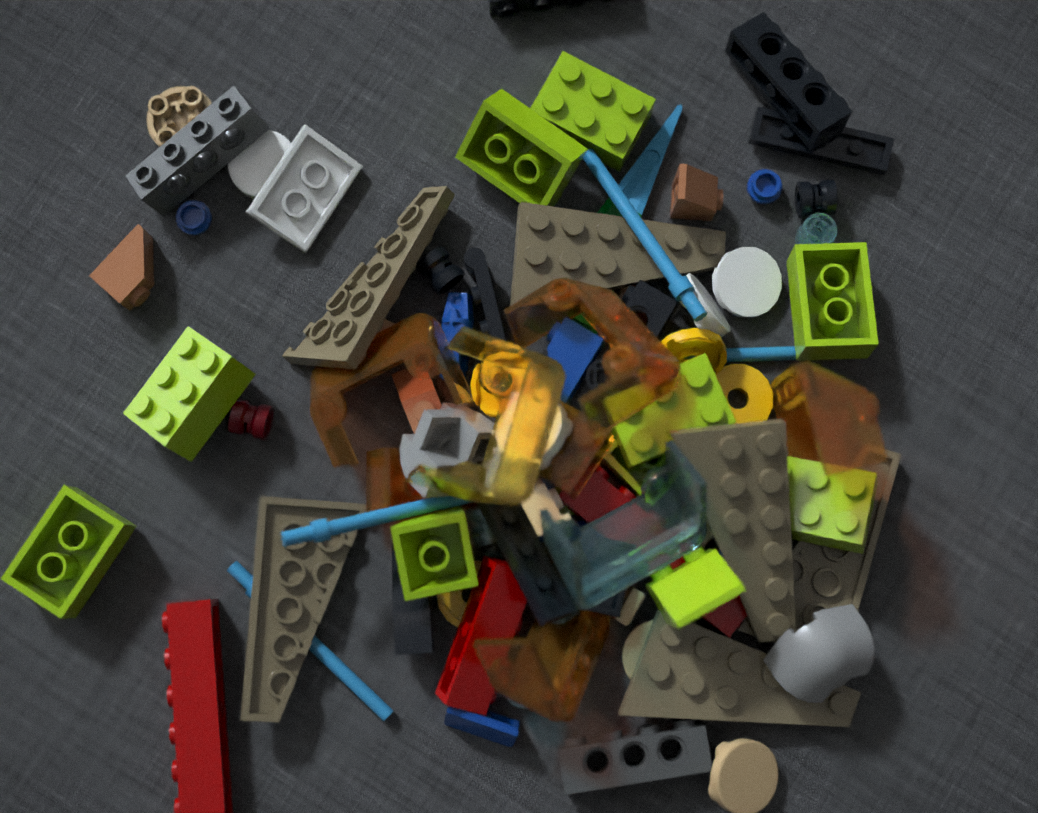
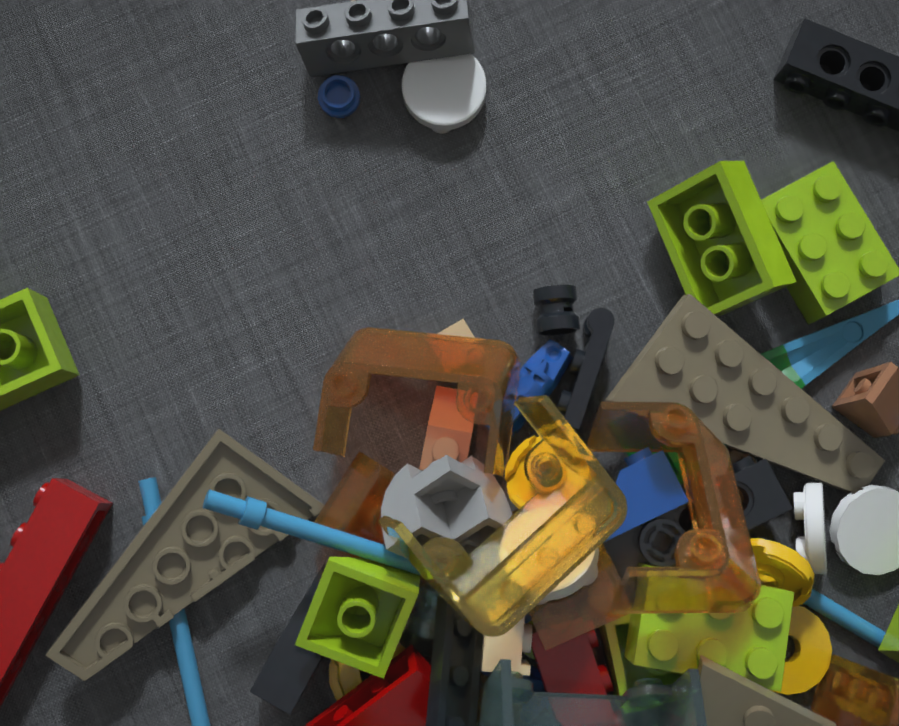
camera: 30 degrees right, 0 degrees up
nougat slope [89,224,154,310] -> none
lime brick [123,326,256,462] -> none
dark red wheel [228,398,274,440] -> none
white tile [245,124,363,253] -> none
dark tan wing [282,186,455,369] -> none
dark azure bar [583,148,708,322] -> none

